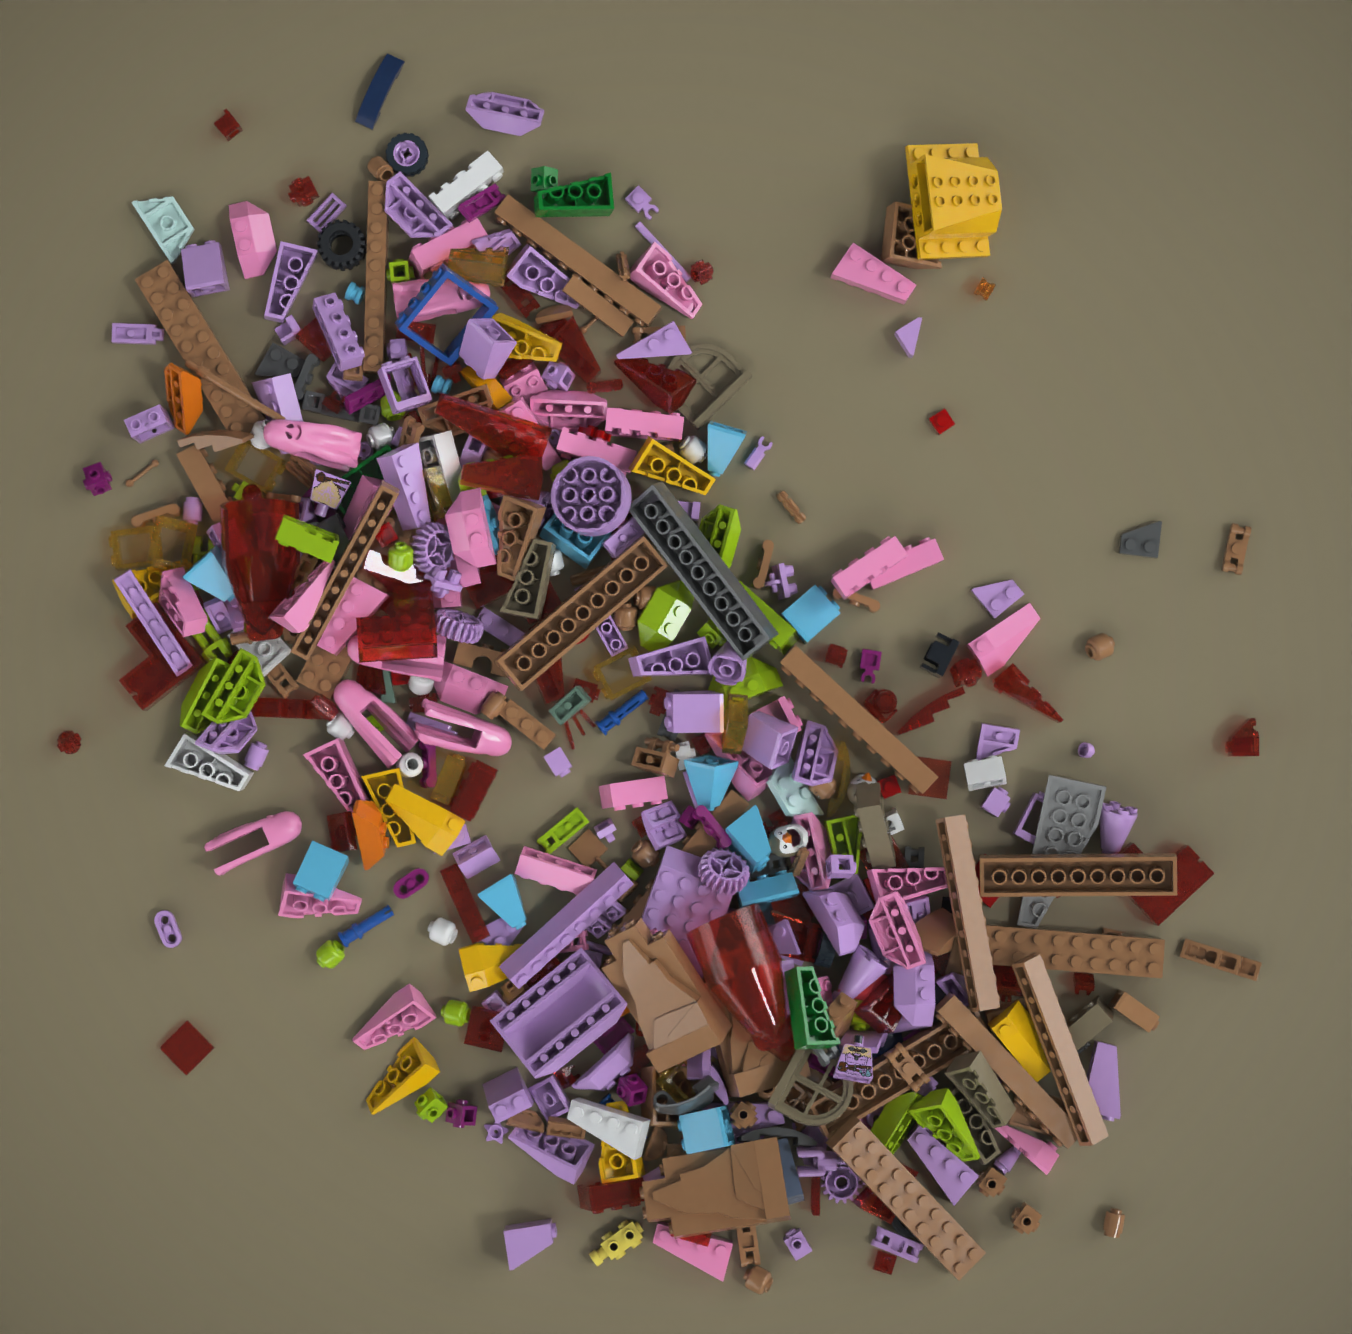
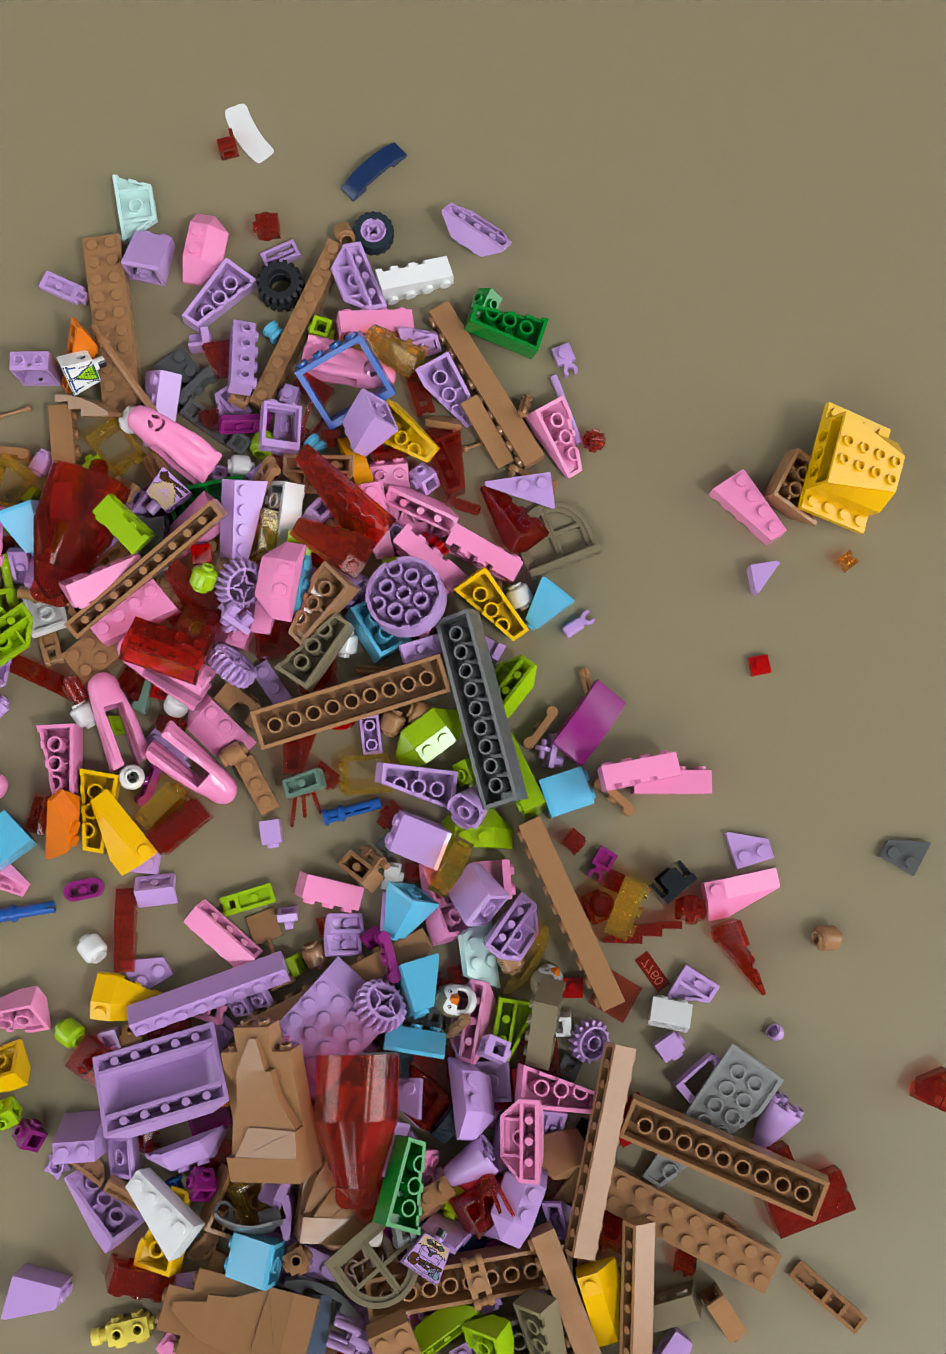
camera: 20 degrees right, 5 degrees down
magenta plate [457,183,506,223] -> none
medium azure slope [477,874,527,930] -> none
none -> white torso [56,350,107,396]
none -> white sticker [225,104,274,163]
none -> clear red plant [477,1173,515,1220]
none -> magenta slope [552,679,626,766]
none -> lavender gear [568,1017,610,1064]
none -> clear red tile [602,869,628,894]
none -> clear yellow wedge [604,872,651,941]
none -> clear red sticker [635,951,670,993]

